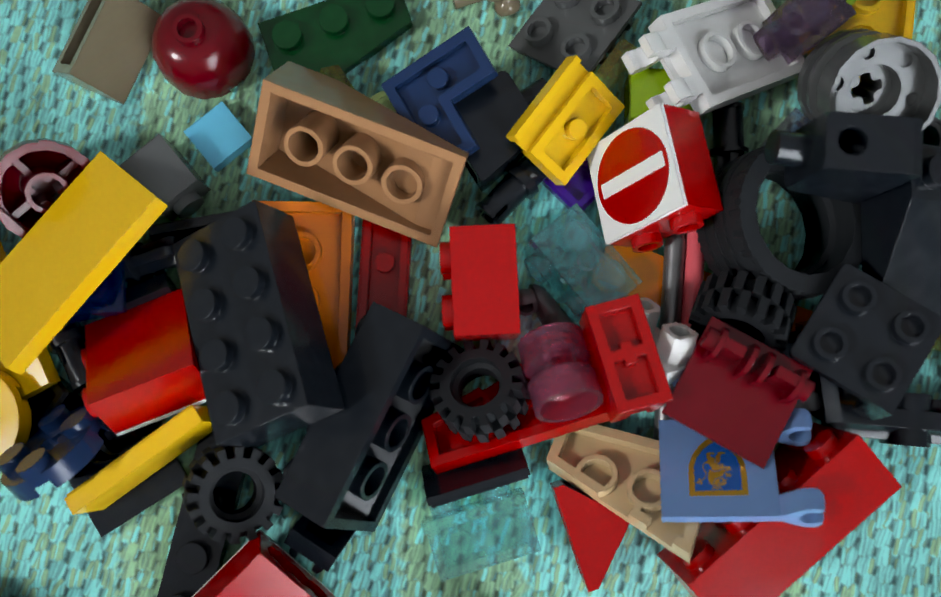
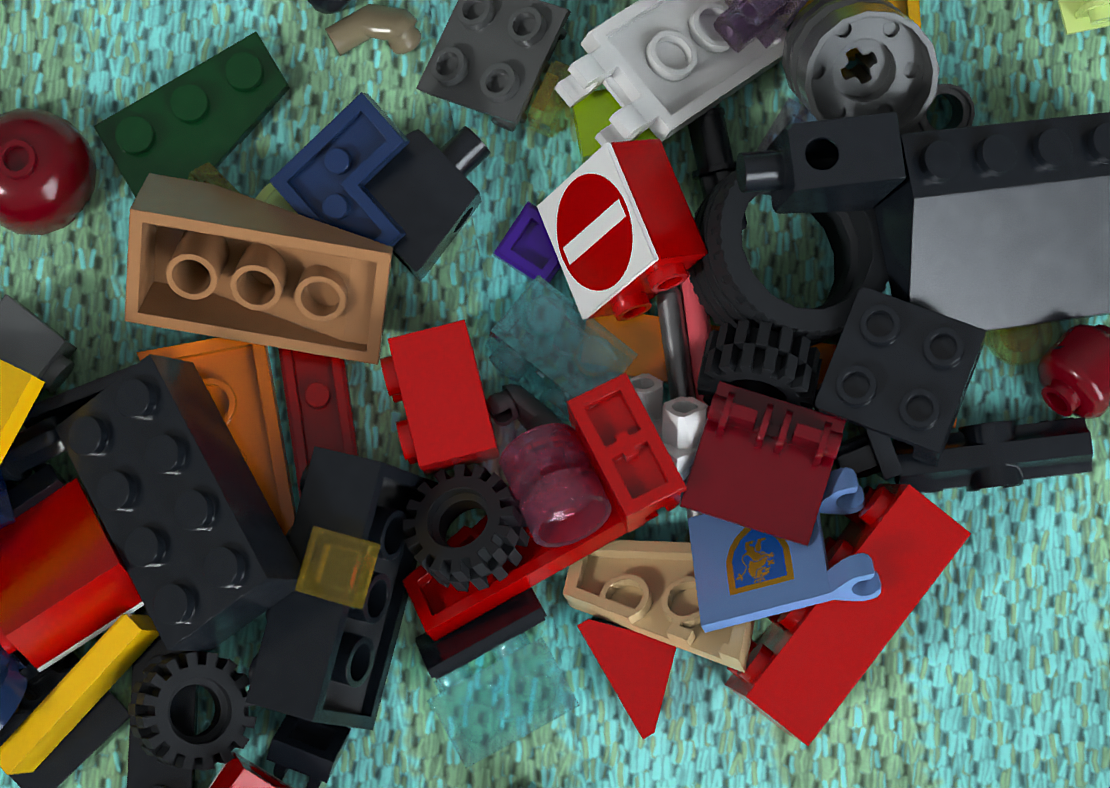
camera: 15 degrees left, 0 degrees up
medium azure tile [183,101,252,172] -> none
black pin [475,156,547,224] -> none
yellow plate [505,55,625,186] -> none
none -> clear yellow tile [295,526,381,609]

